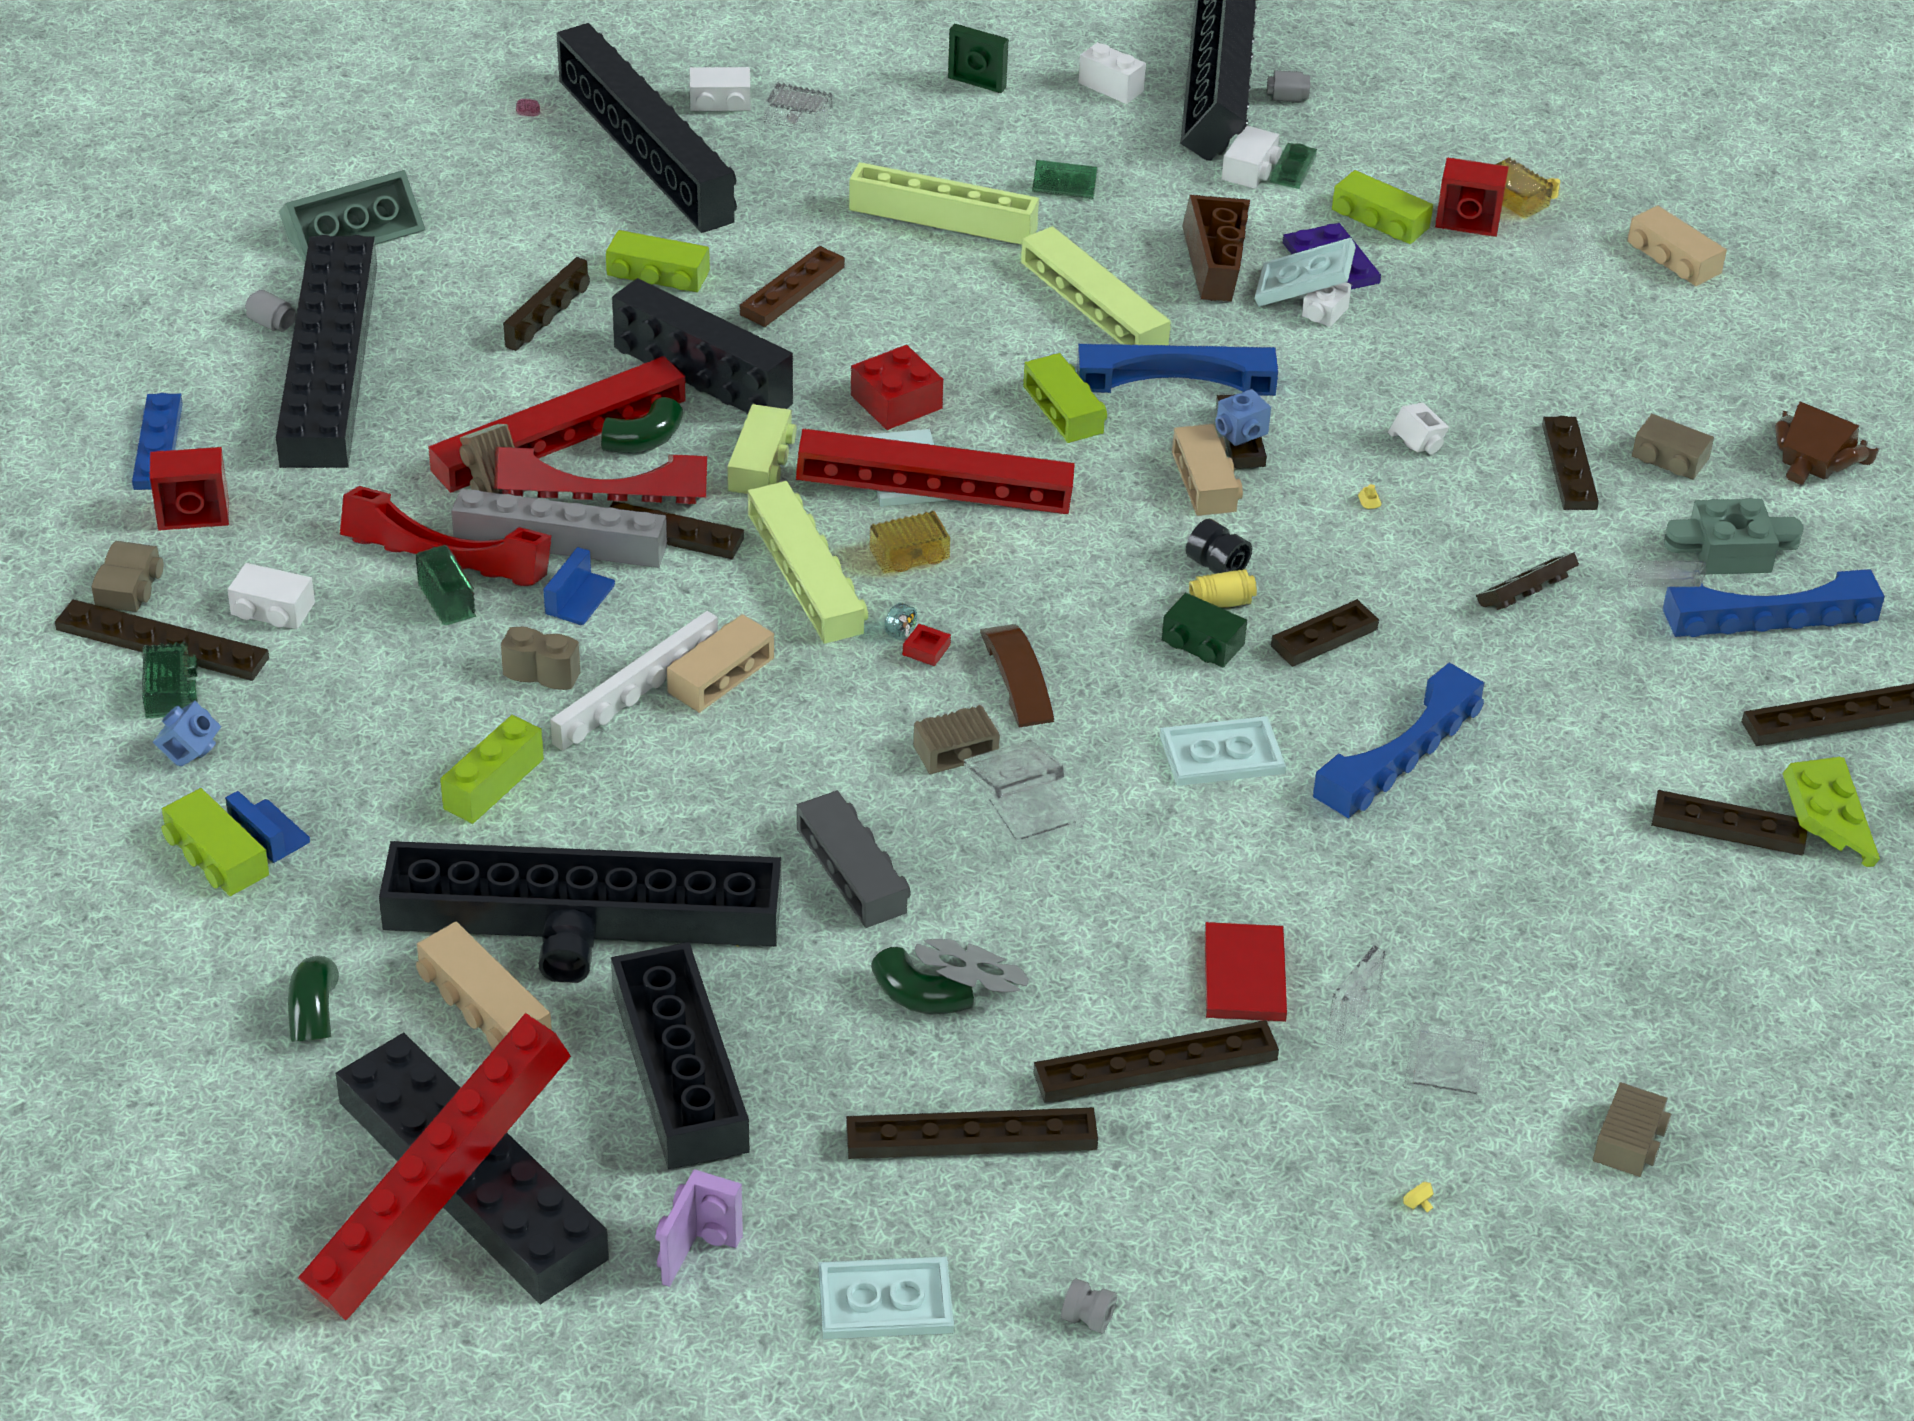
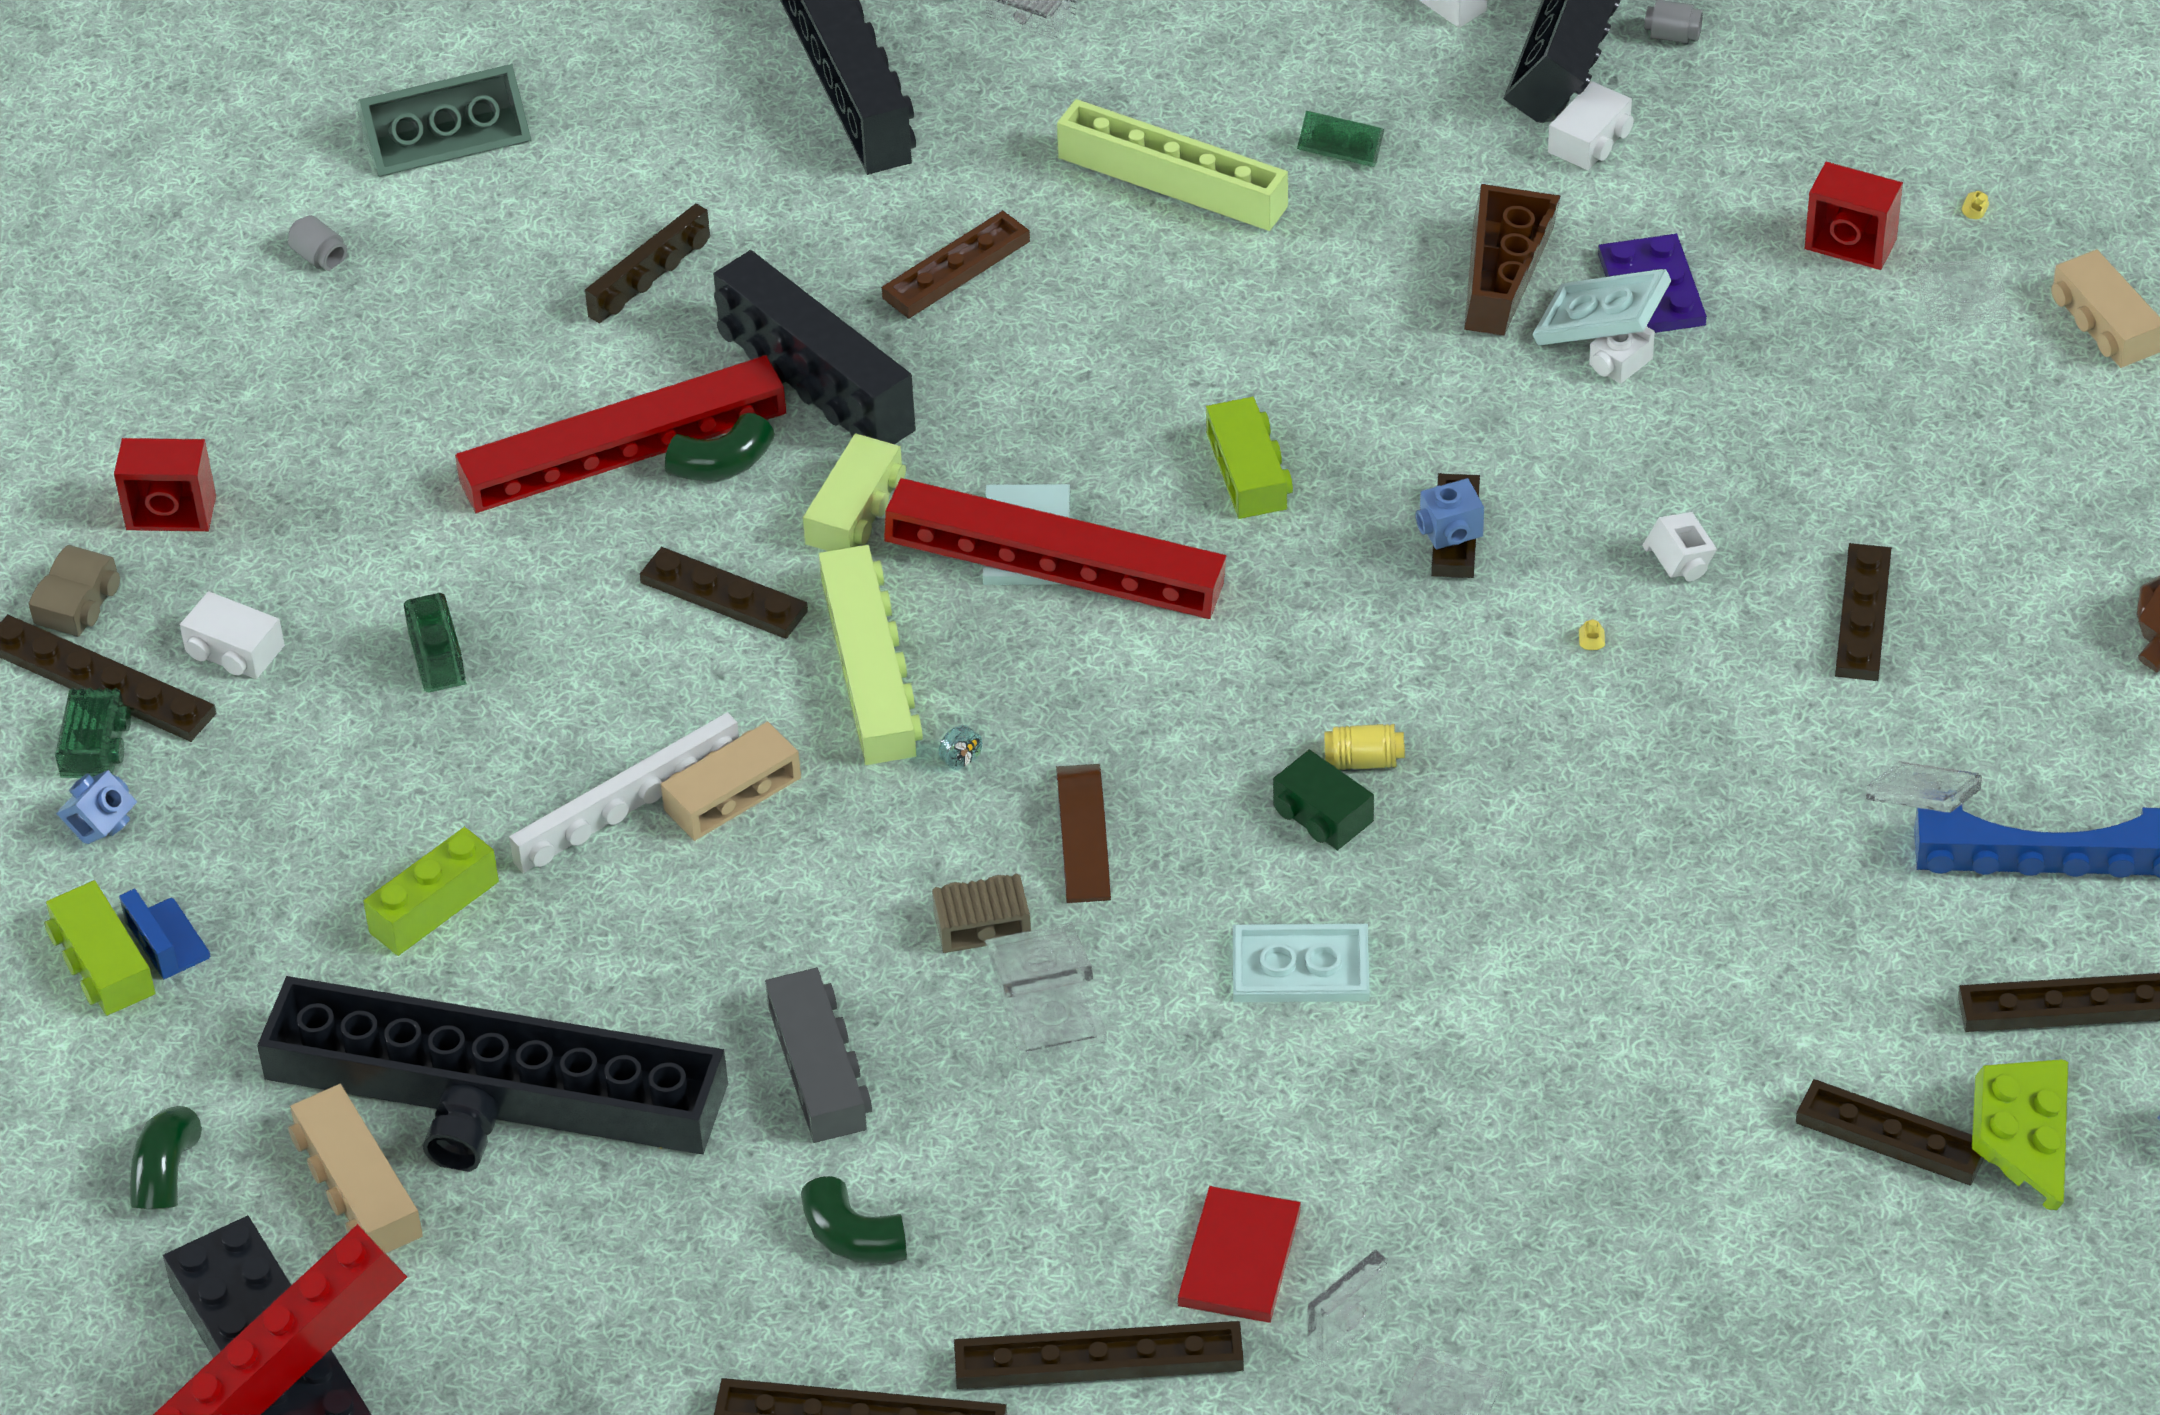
camera: 15 degrees right, 5 degrees up
blue plate [132,393,183,490] -> none
black brick [276,235,377,468] -> none
red arch [340,486,552,586] -> none
light grey brick [451,489,667,568] -> none
dark tan brick [459,424,528,494] -> none
red arch [494,447,708,504] -> none
dark tan brick [501,626,581,690] -> none
blue panel [543,547,615,625] -> none
lime brick [606,230,710,293] -> none
black brick [611,942,750,1170] -> none
red brick [851,344,944,430] -> none
clear yellow brick [869,510,950,574] -> none
red plate [902,624,951,666] -> none
light grey piece [915,939,1028,992] -> none
yellowish green brick [1021,226,1171,345] -> none
blue arch [1077,344,1278,396] -> none
tan brick [1172,424,1243,516] -> none
black wheel [1186,518,1252,574] -> none
clear green plate [1270,142,1317,189] -> none
dark brown plate [1271,599,1379,667] -> none
blue arch [1313,662,1485,819] -> none
lime brick [1332,170,1433,244] -> none
dark brown plate [1476,552,1579,610] -> none
clear yellow brick [1496,157,1553,219] -> none
dark tan brick [1632,413,1714,480] -> none
sand green brick [1664,498,1804,575] -> none

